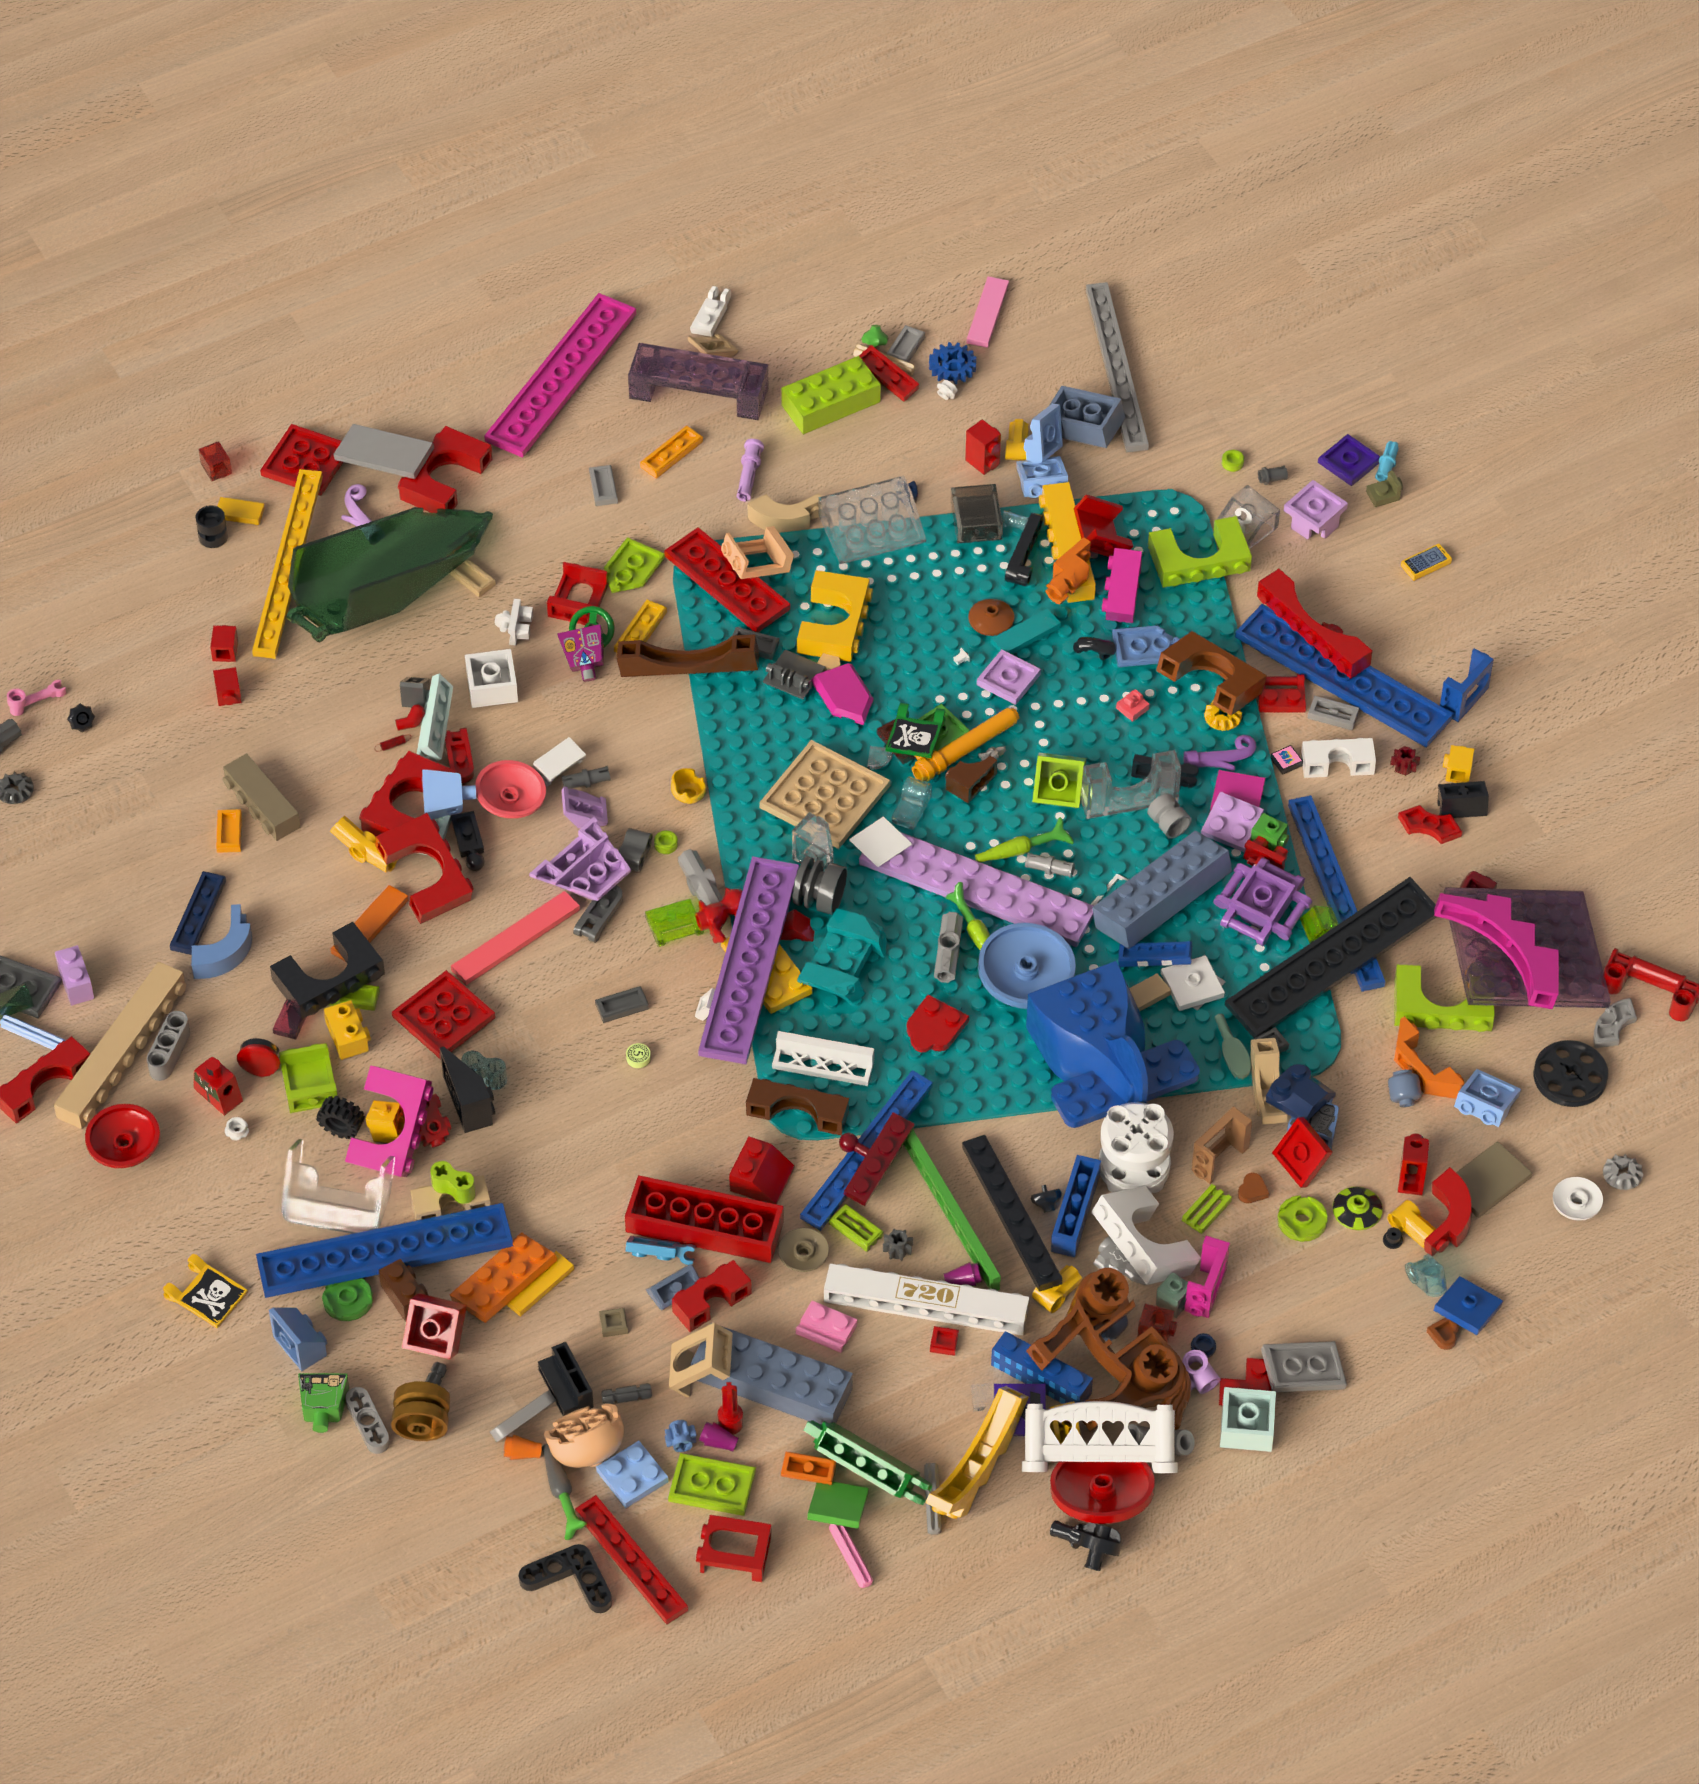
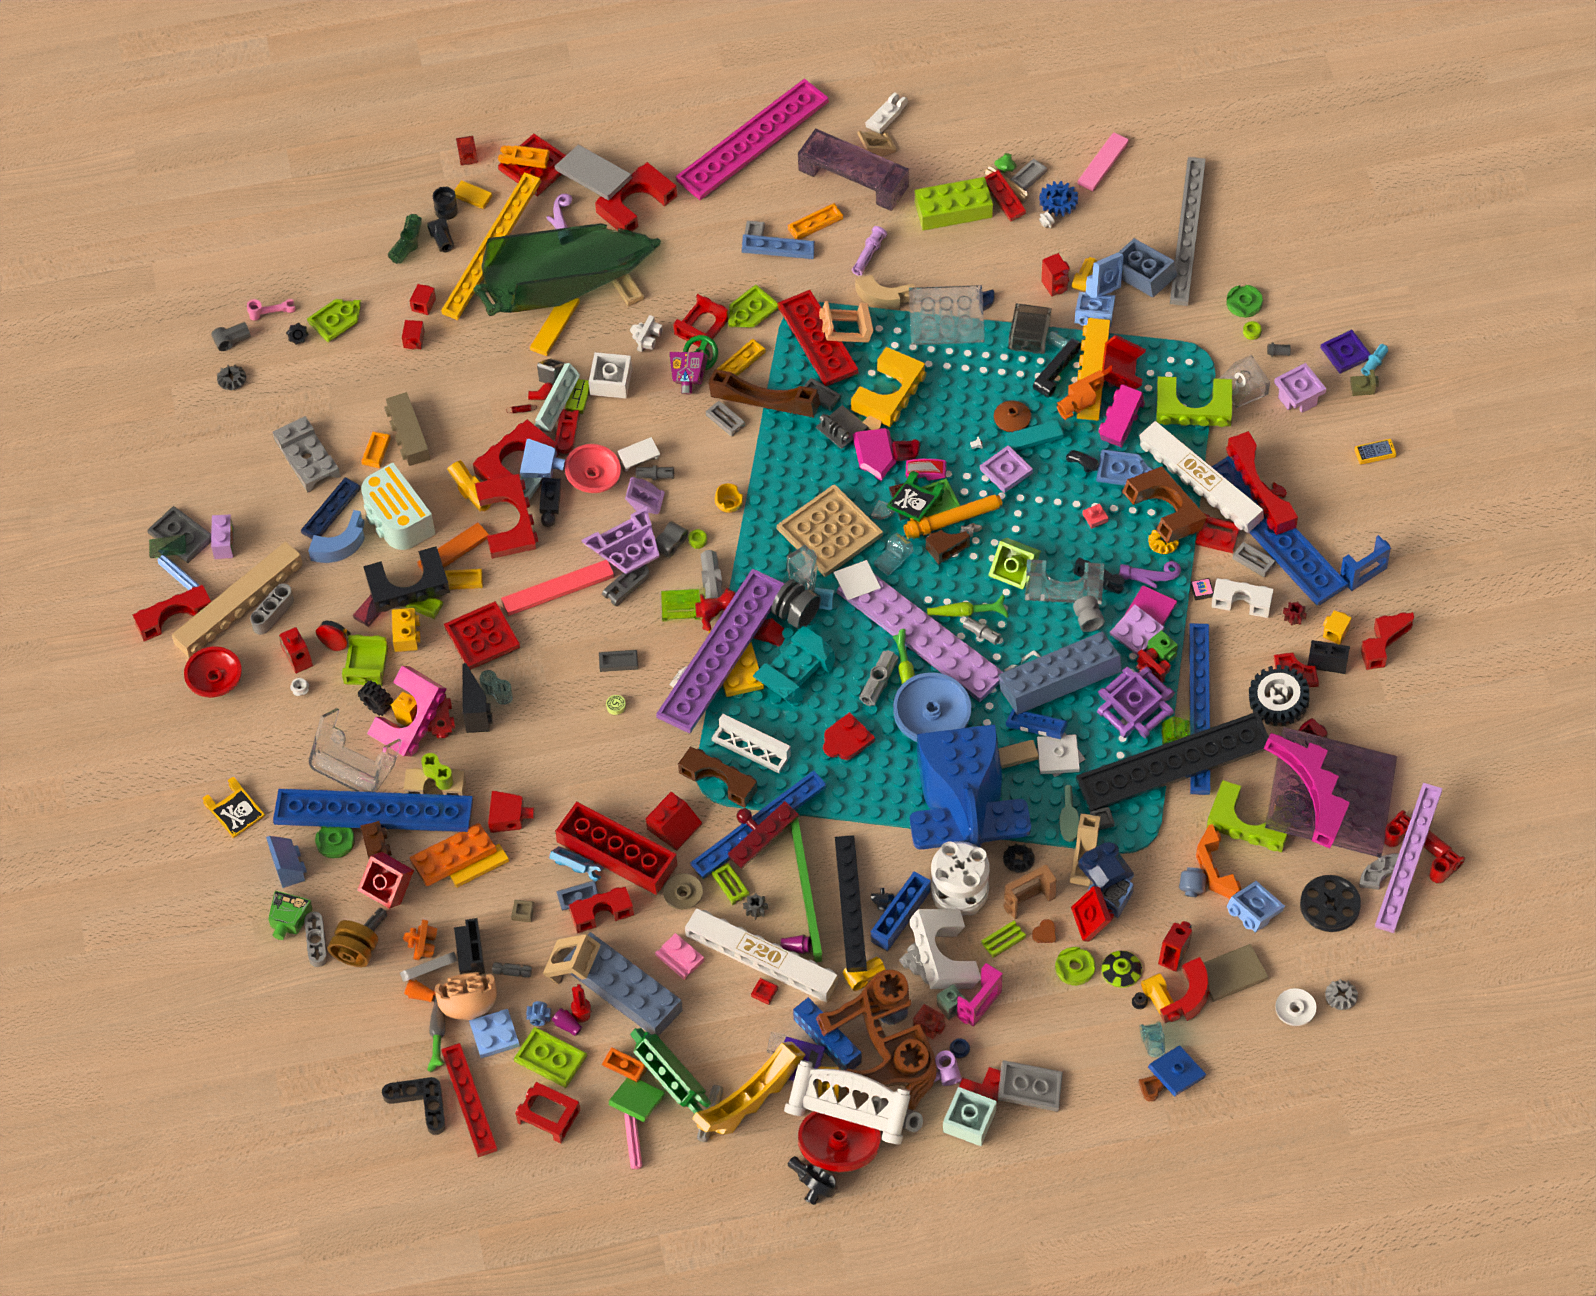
camera: 20 degrees right, 5 degrees up
none -> light grey piece [273,416,341,493]
none -> lime tile [307,299,361,342]
none -> light aqua brick [361,463,435,550]
none -> clear green piece [388,214,422,264]
none -> orange hips [403,919,437,961]
none -> black piece [427,217,454,253]
none -> yellow tile [444,569,483,590]
none -> red torso [488,791,534,833]
none -> light orange hinge [497,145,550,168]
none -> yellow tile [530,293,580,356]
none -> lime tile [565,379,590,414]
none -> light grey tile [706,401,745,437]
none -> medium blue tile [742,234,815,259]
none -> medium azure tile [814,587,834,610]
none -> dark red plate [892,439,921,461]
none -> slope [905,459,947,481]
none -> black gear [1003,843,1035,873]
none -> white brick [1139,421,1264,533]
none -> bright green tile [1226,285,1263,318]
none -> wheel [1249,665,1310,726]
none -> red arch [1361,612,1414,670]
none -> lavender plate [1375,783,1442,933]

